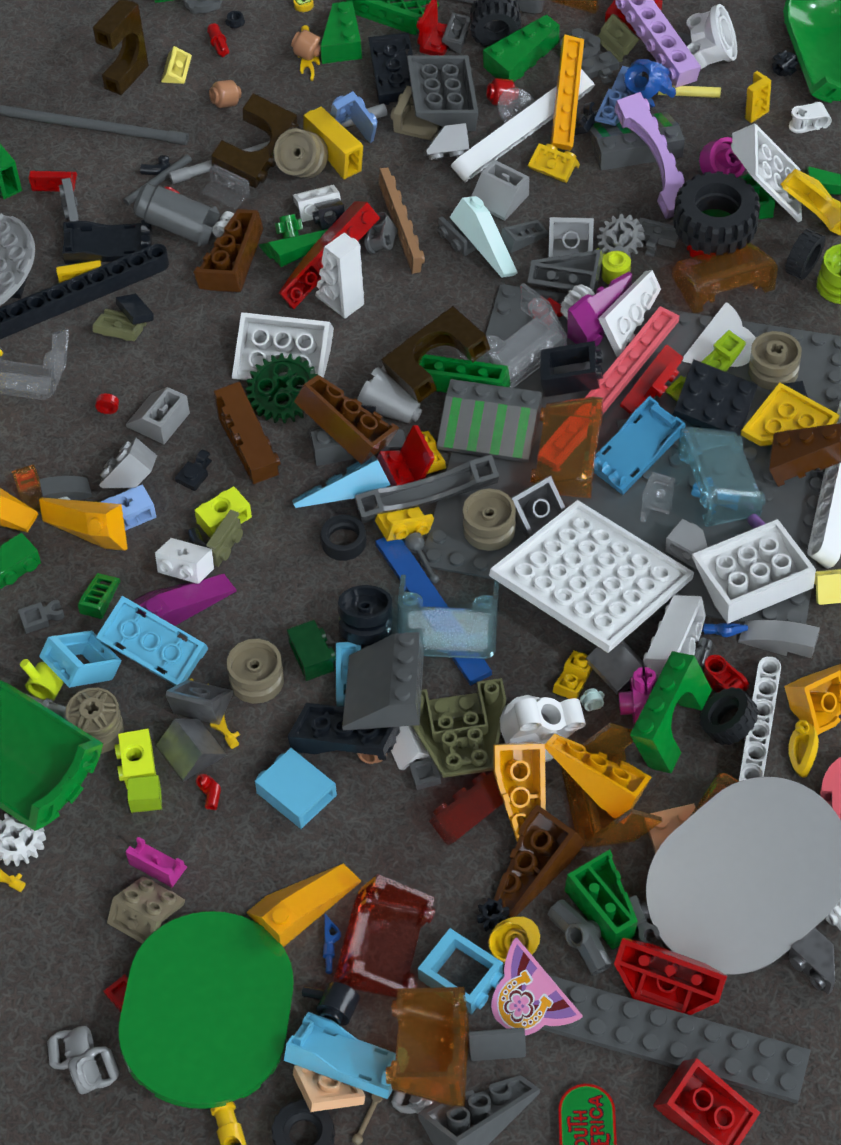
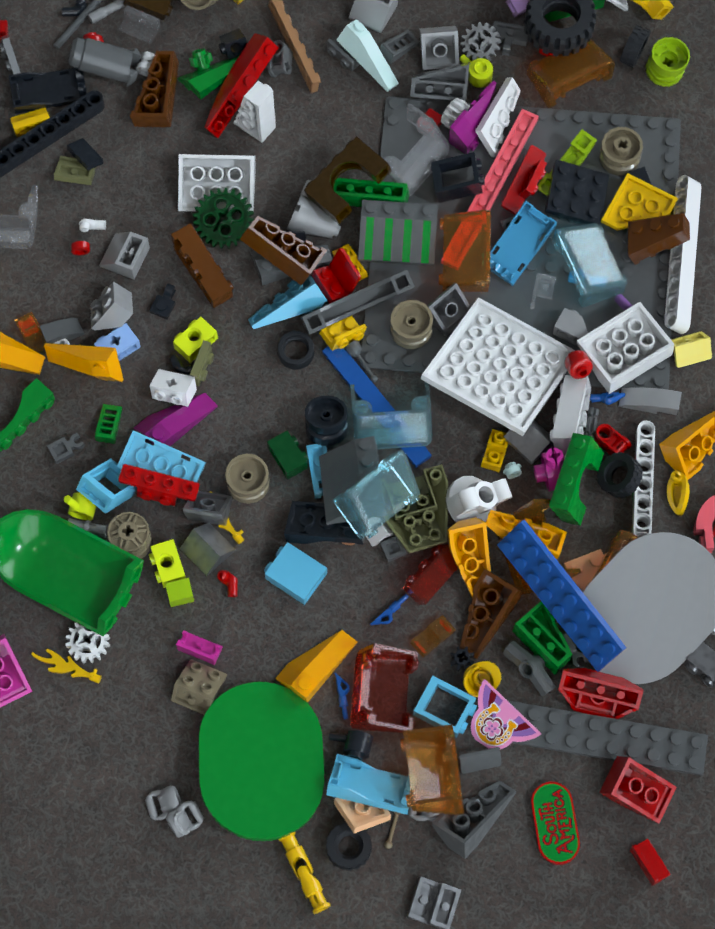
camera: 10 degrees left, 15 degrees up
red tile [104,974,128,1012] -> none
white bracket [293,185,341,222] -> none
white sticker [682,303,755,367] -> none
none -> white arm [79,218,106,232]
none -> red bracket [118,464,200,506]
none -> clear light blue windscreen [332,449,420,539]
none -> blue hand [370,594,409,625]
none -> clear orange slope [410,615,456,658]
none -> blue plate [497,520,627,672]
none -> red head [564,350,593,379]

